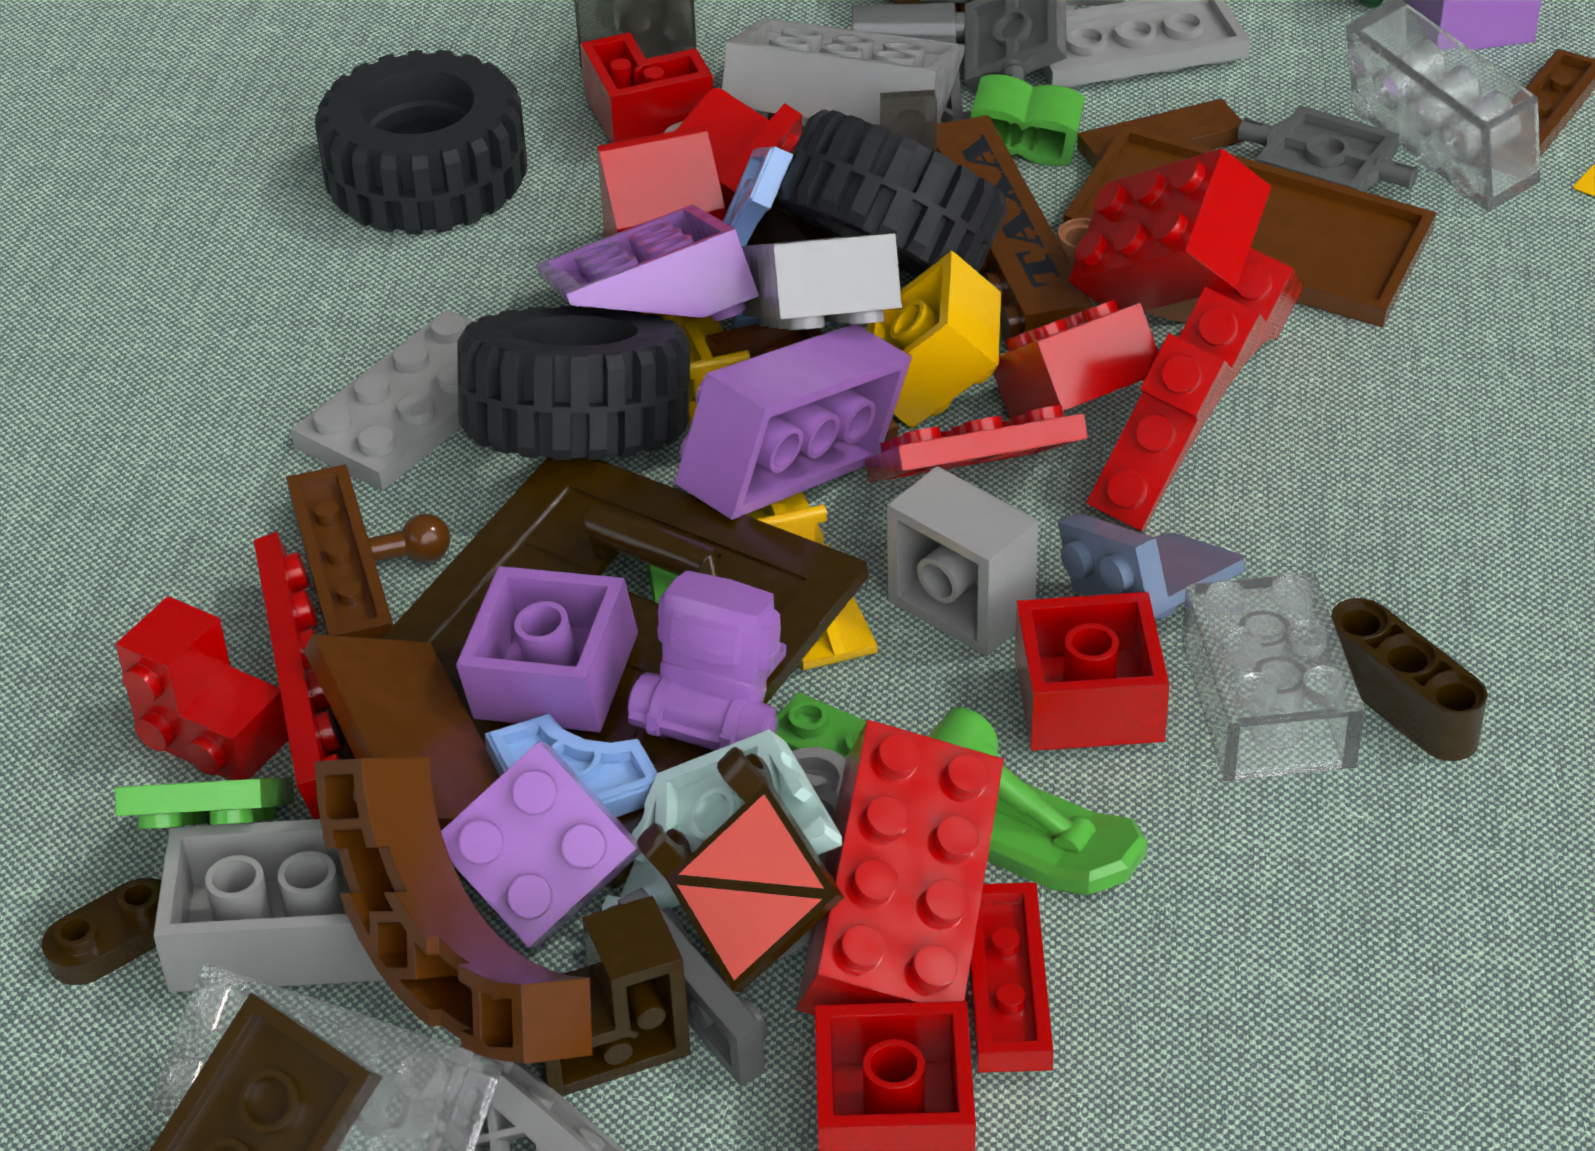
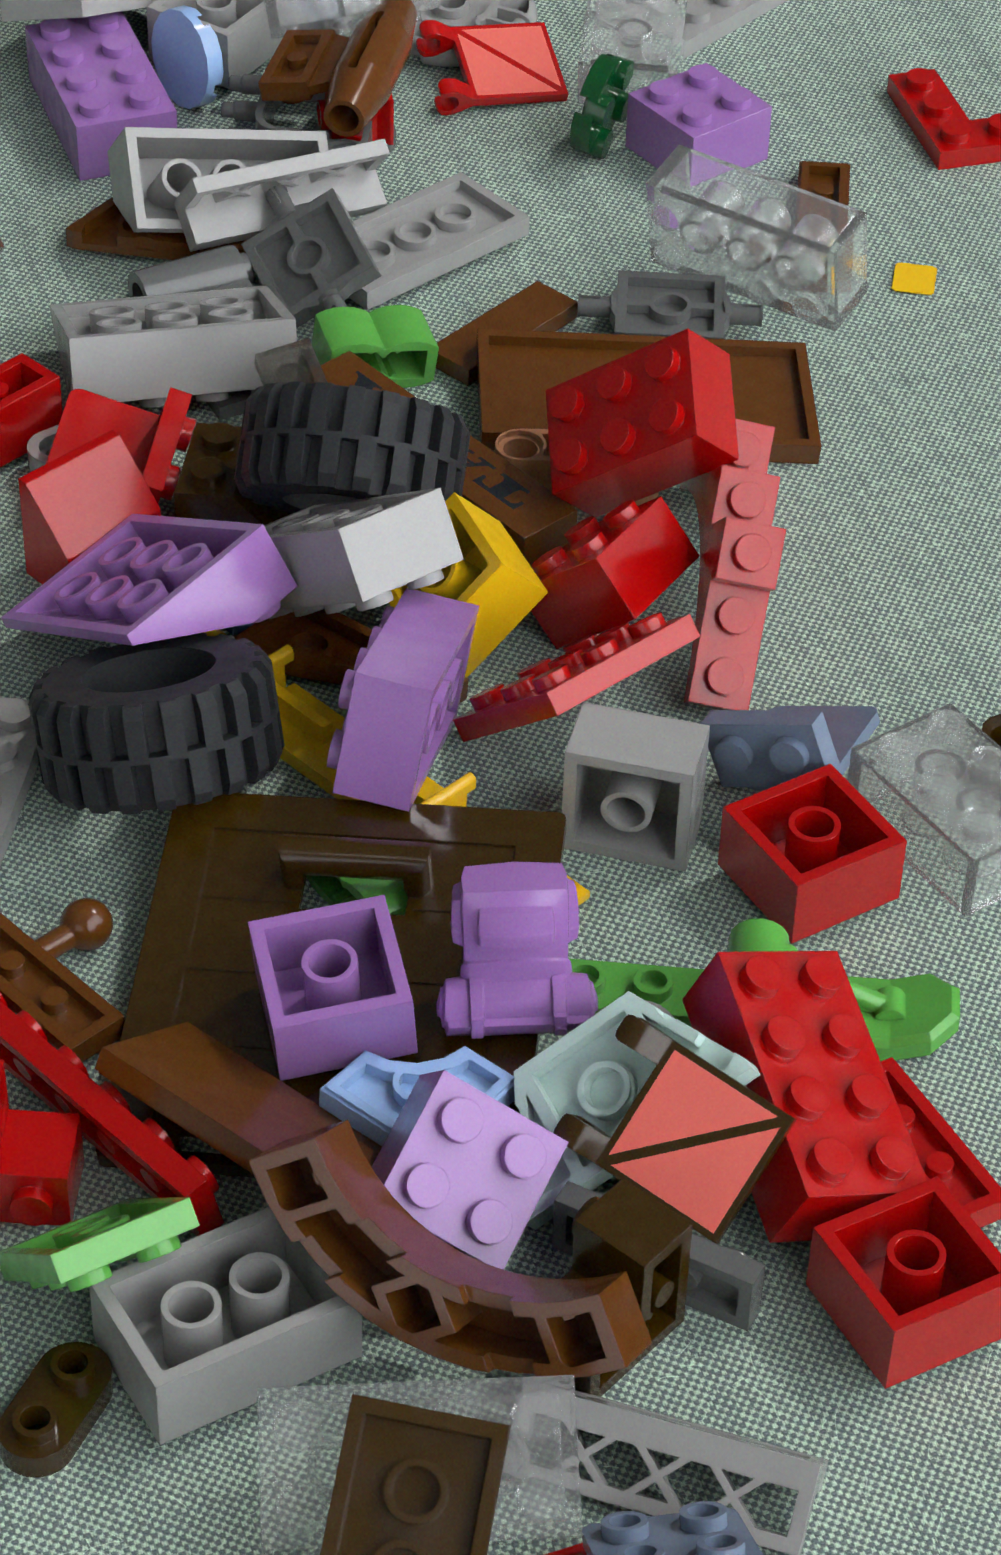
camera: 30 degrees left, 0 degrees up
light blue tile [723,147,793,246] -> none

